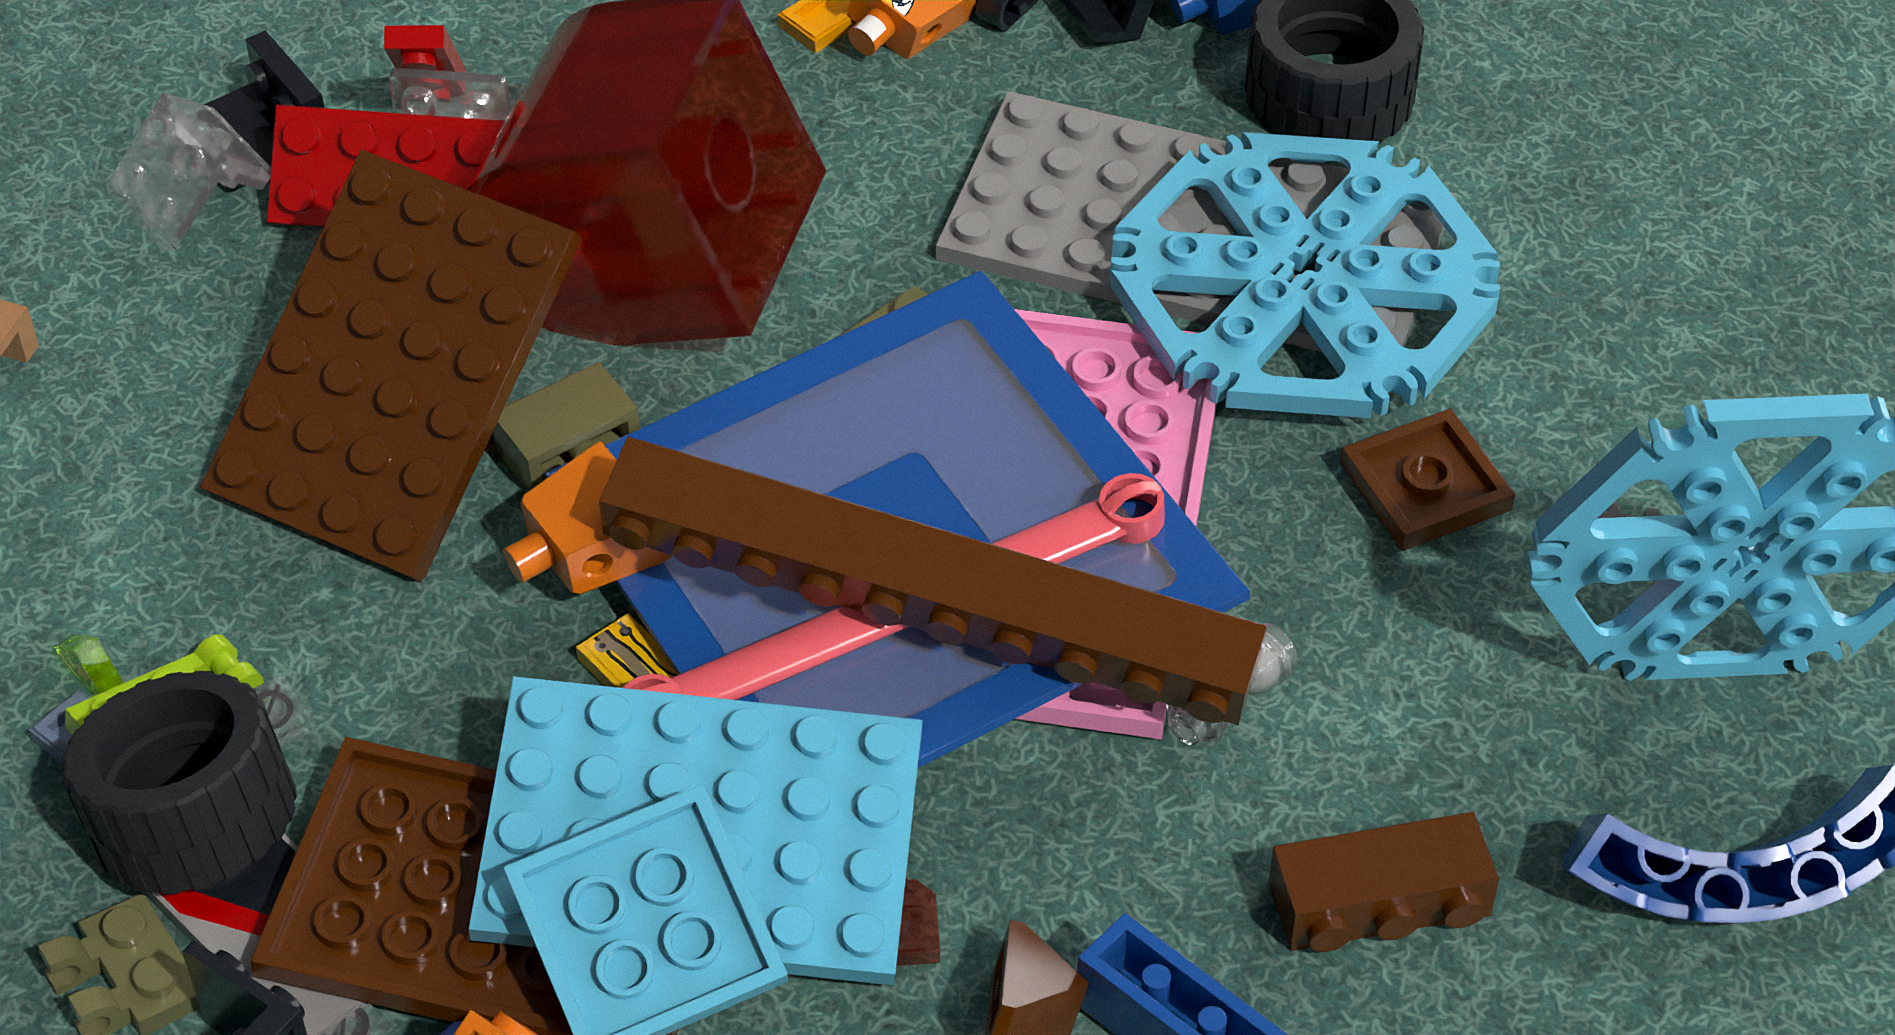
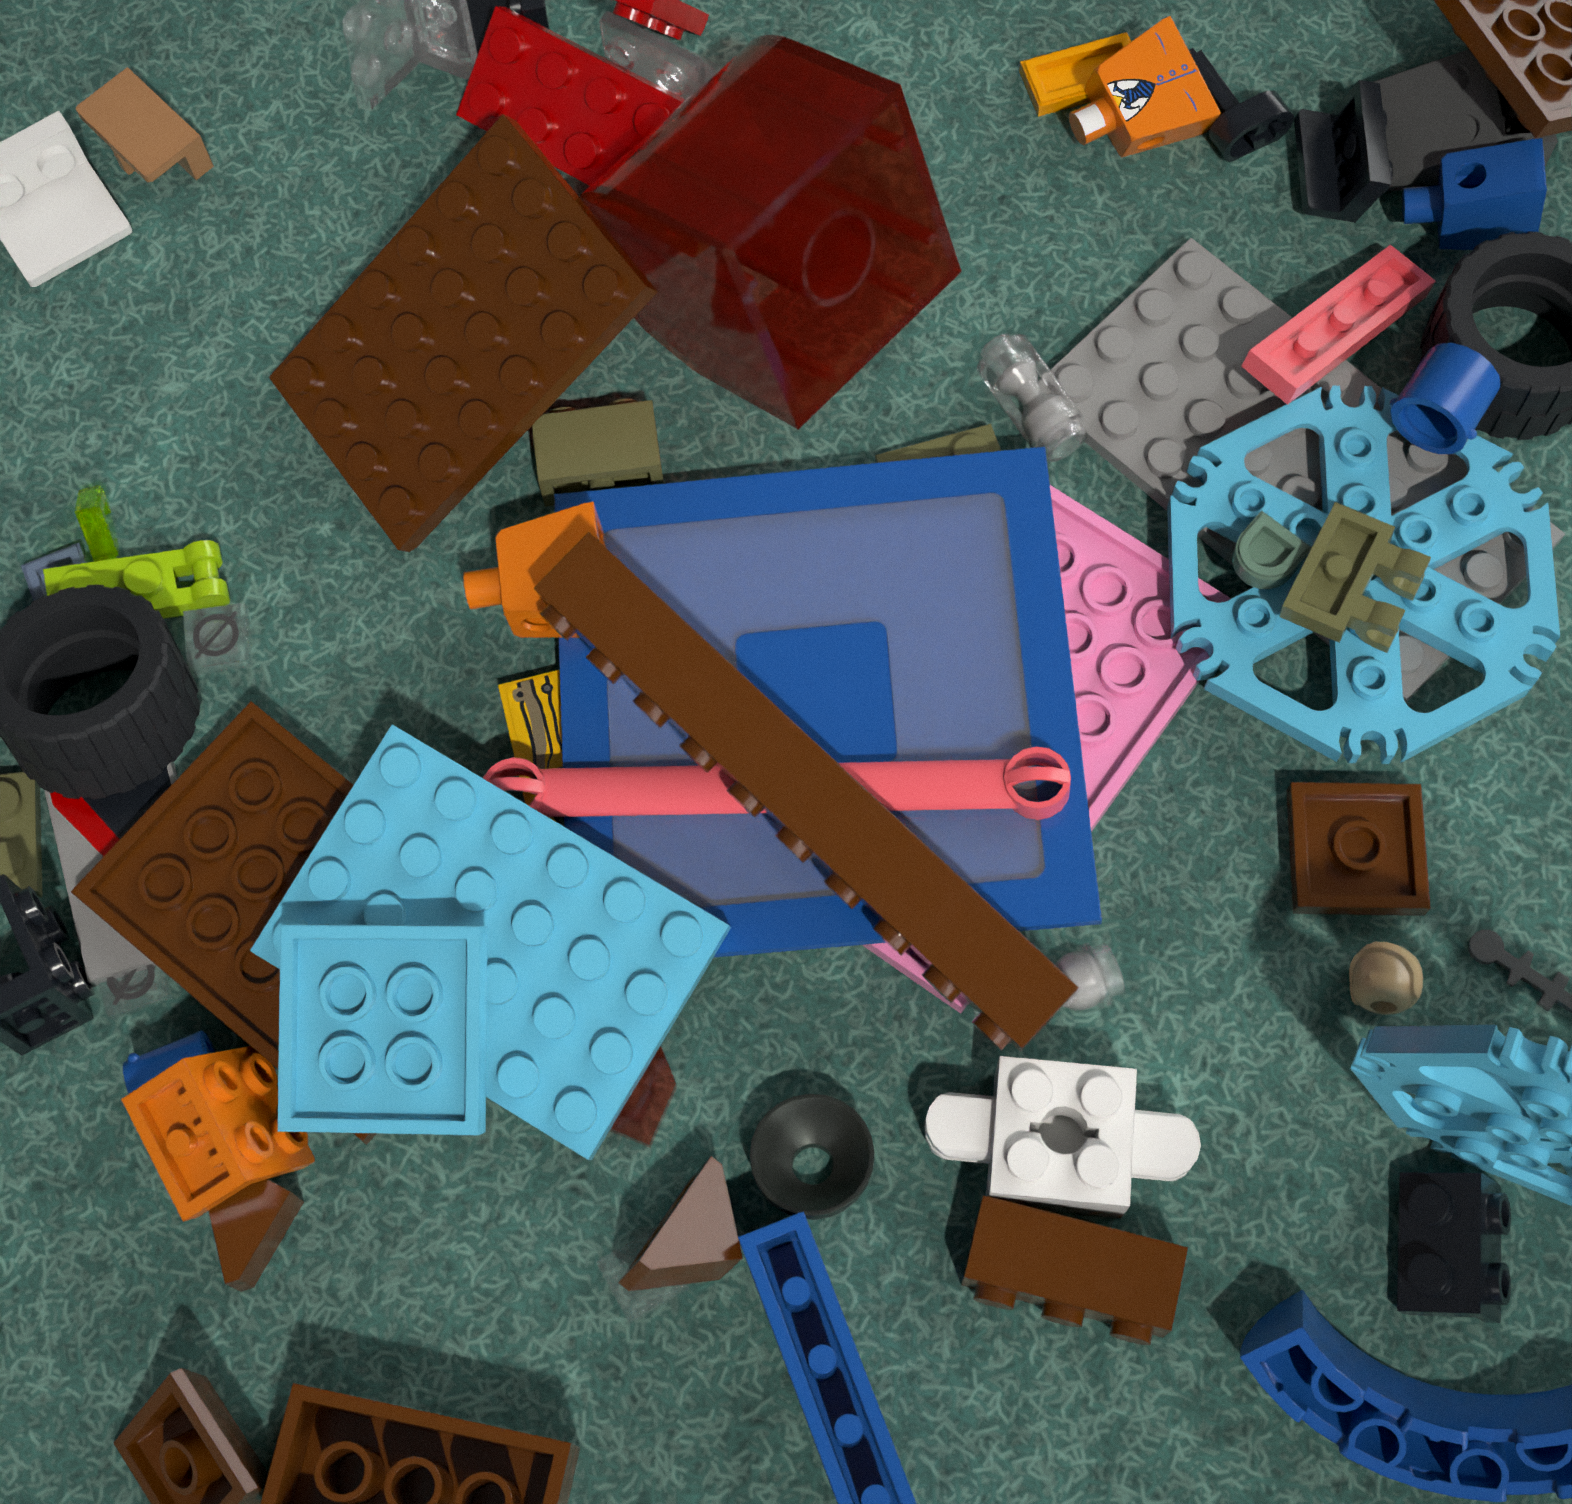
camera: 30 degrees right, 20 degrees up
none -> pearl dark grey piece [750,1094,875,1220]
none -> white brick [924,1056,1201,1218]
none -> clear piece [977,333,1088,462]
none -> sand green tile [1232,511,1312,589]
none -> coral plate [1241,245,1436,405]
none -> olive plate [1279,502,1431,653]
none -> tan piece [1349,942,1423,1015]
none -> blue piece [1389,343,1501,454]
none -> black bracket [1397,1172,1511,1323]

